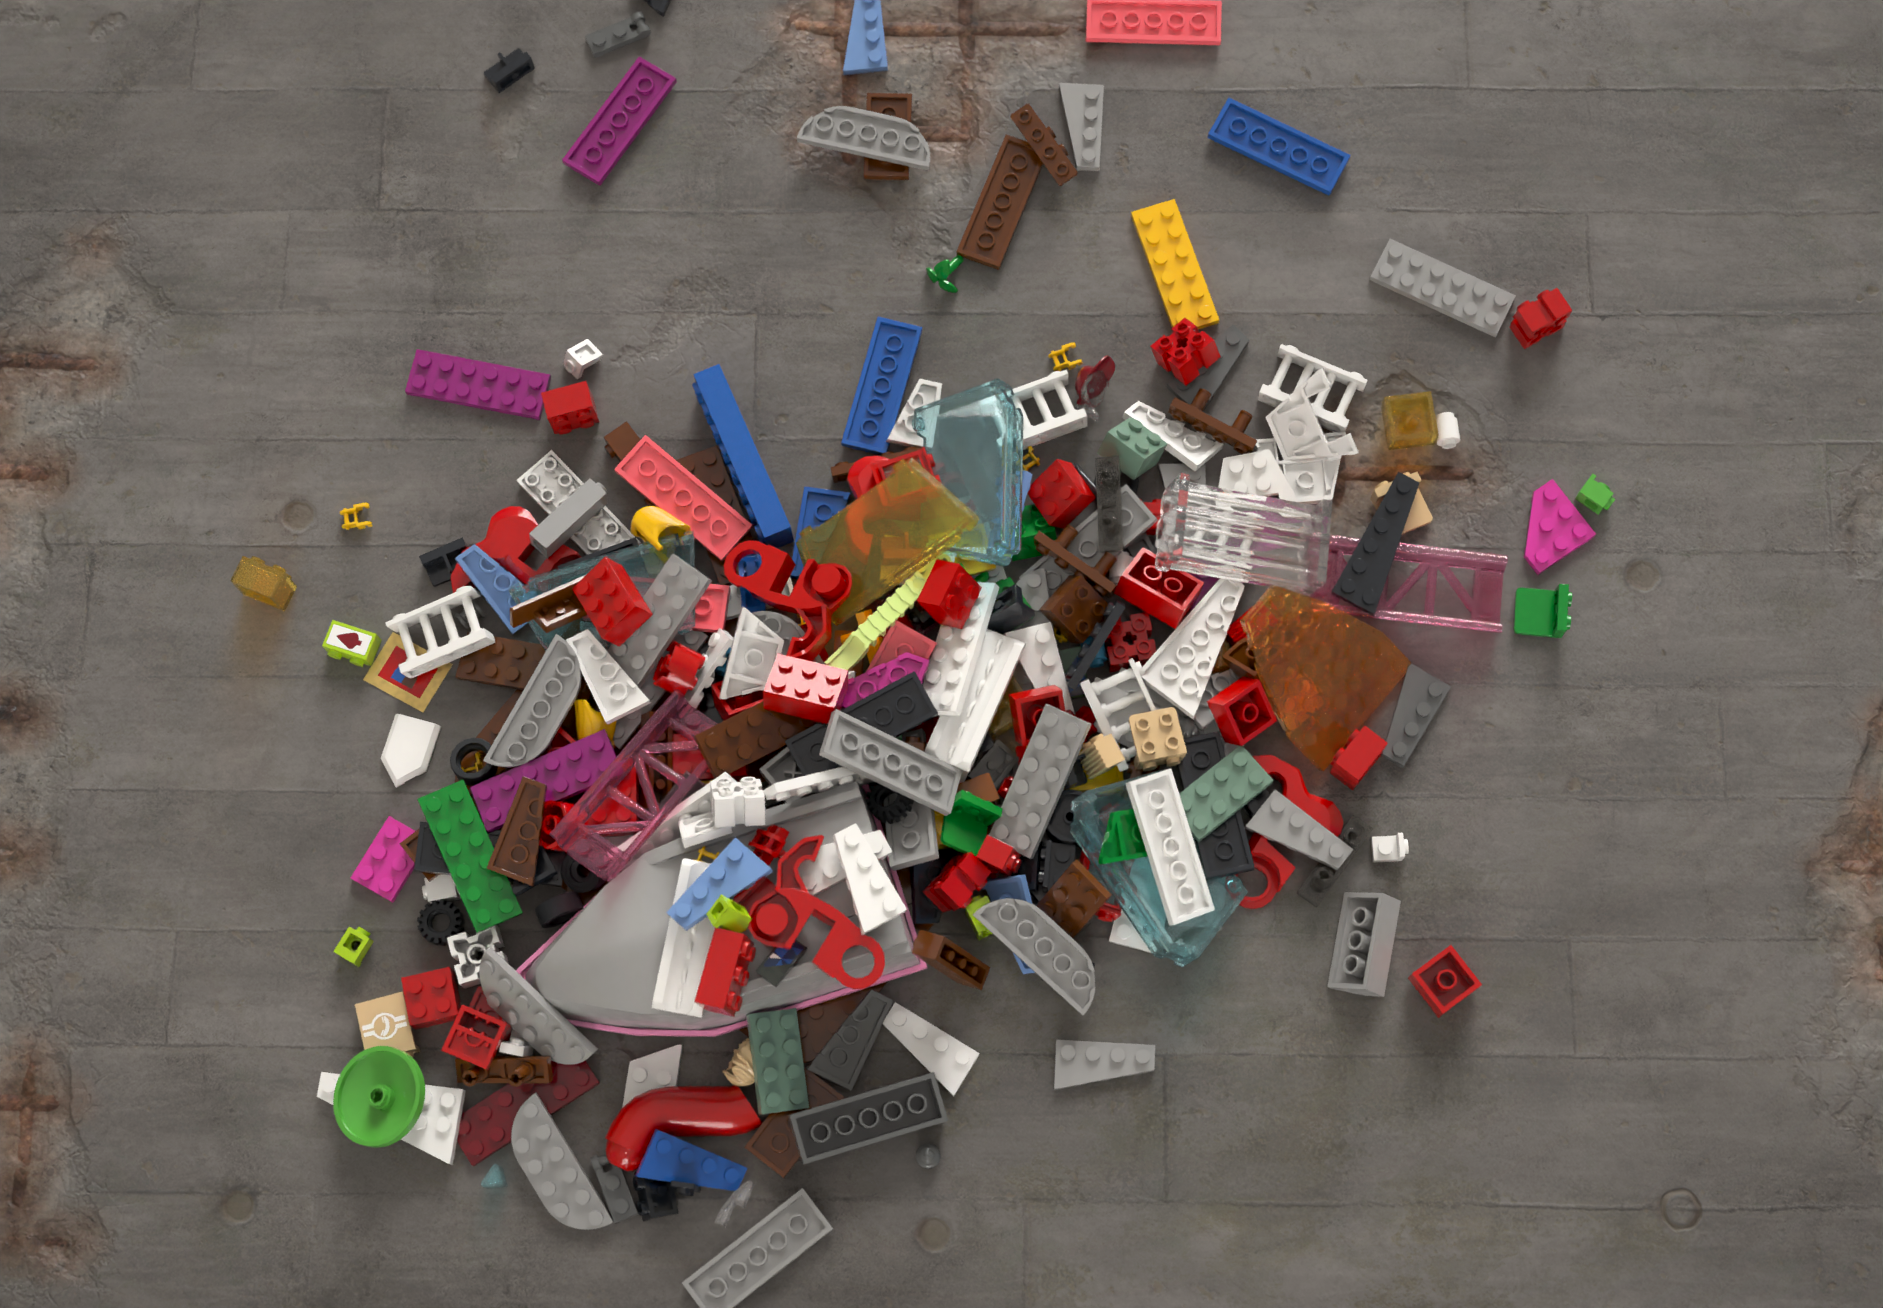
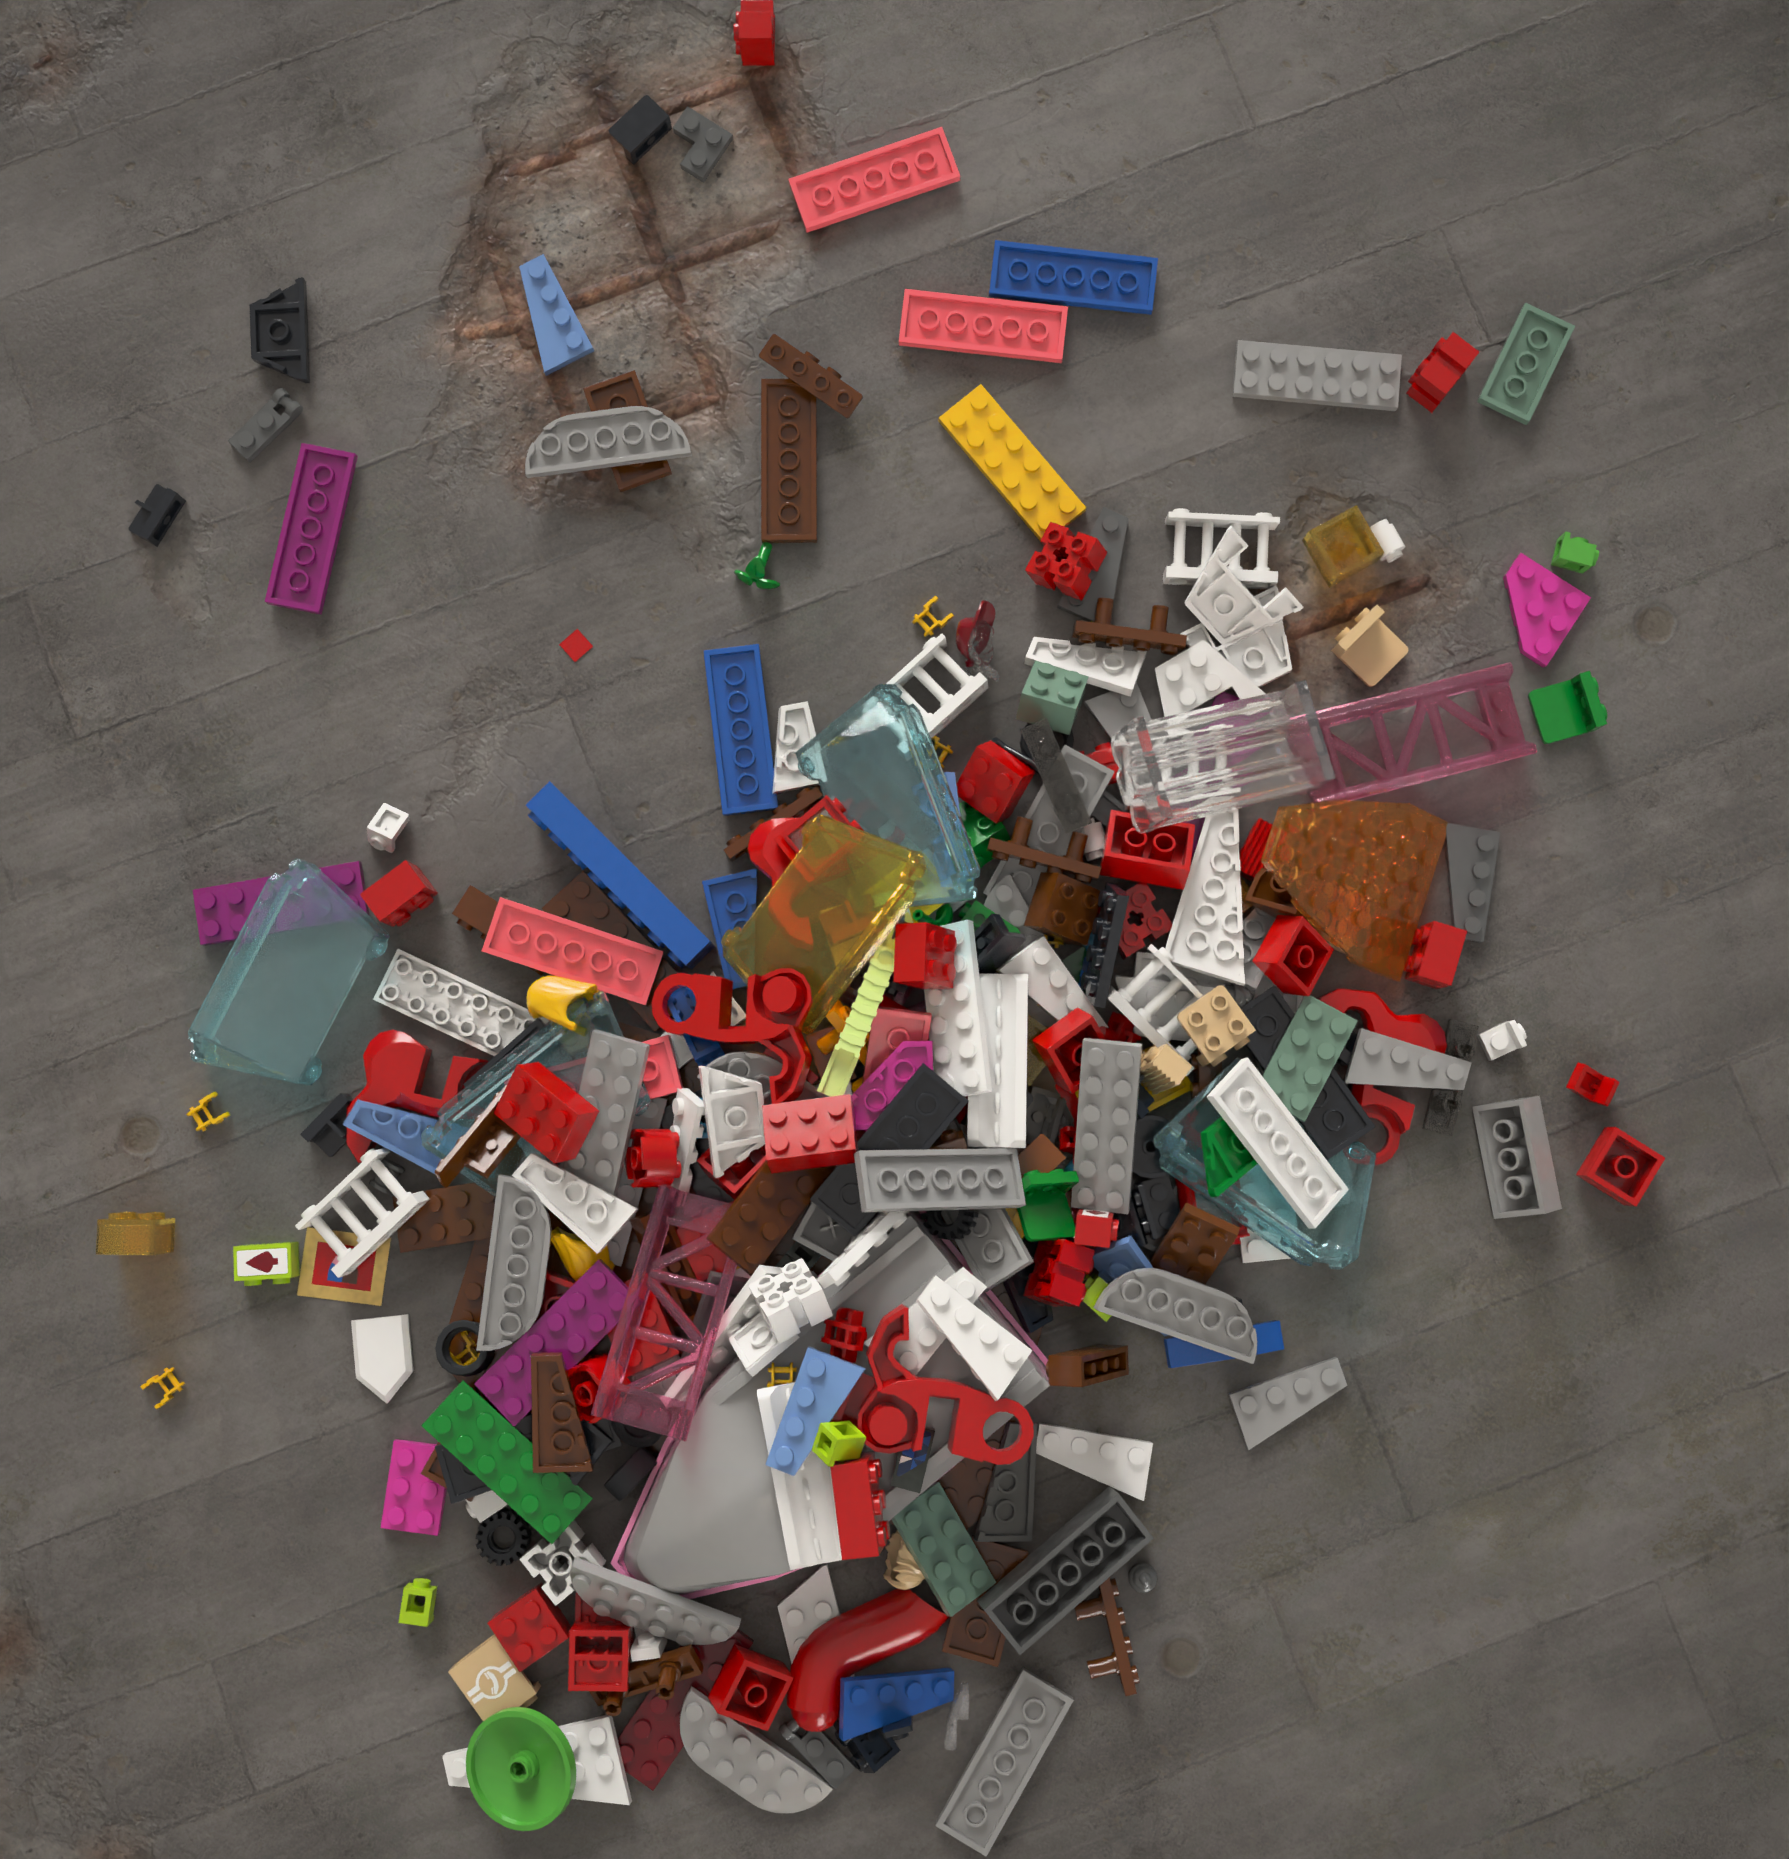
camera: 25 degrees left, 10 degrees up
clear light blue slope [481,1164,508,1189] -> none
light grey brick [529,478,608,558] -> none
light grey wing [1059,83,1104,171] -> none
black wing [1331,472,1420,616] -> none
none -> yellow piece [140,1367,185,1409]
none -> clear light blue windscreen [188,858,390,1085]
none -> red sticker [559,629,593,662]
none -> red brick [708,1644,794,1731]
none -> coral plate [899,289,1068,363]
none -> reddish brown plate [1074,1577,1140,1696]
none -> blue slope [1164,1320,1284,1368]
none -> sand green plate [1477,303,1575,425]
none -> red bracket [1566,1062,1619,1106]

